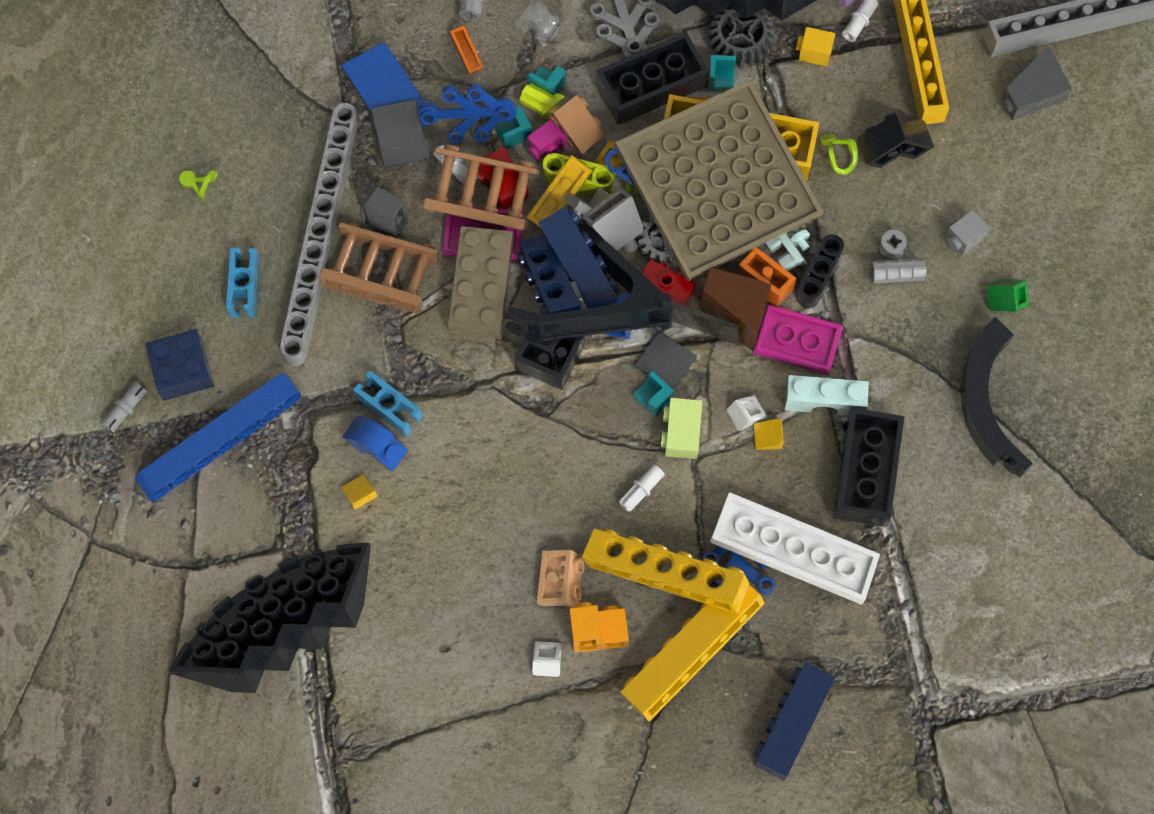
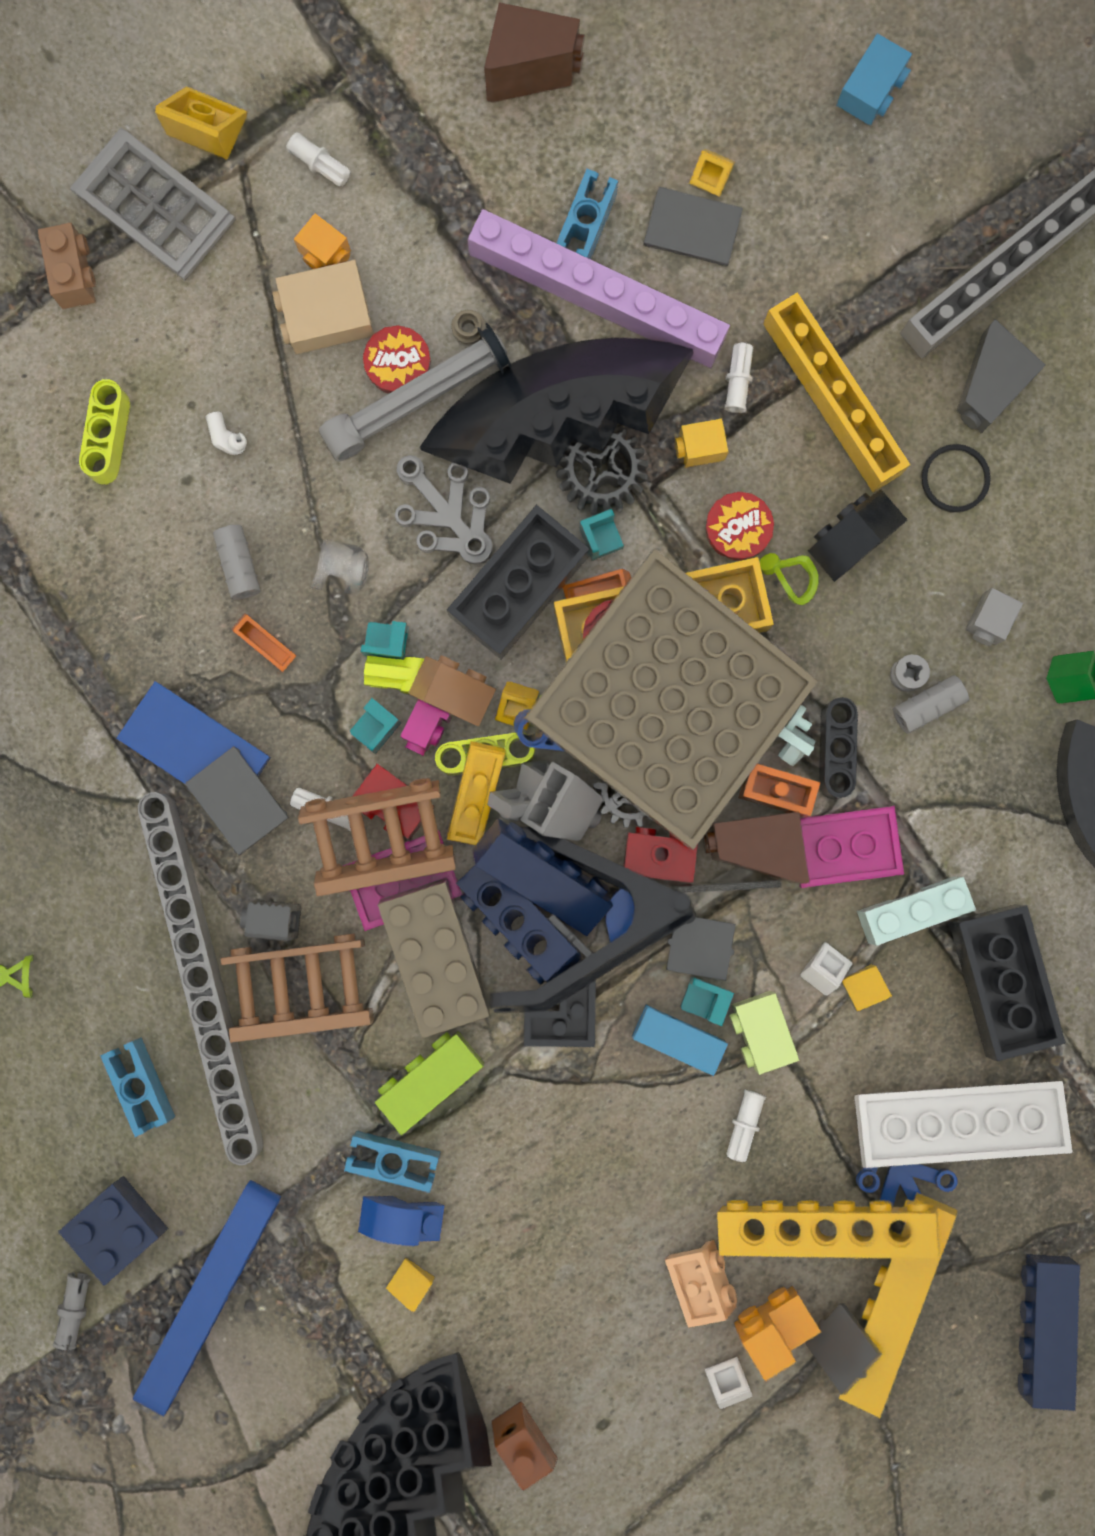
camera: 25 degrees left, 15 degrees up
blue plant [418,84,517,144] -> none
none -> lime brick [374,1031,484,1136]
none -> dark orange torso [492,1401,558,1491]
none -> dark azure piece [632,1004,728,1076]
none -> tile [705,492,774,561]
none -> dark grey piece [805,1303,882,1395]
none -> black piece [921,444,991,512]

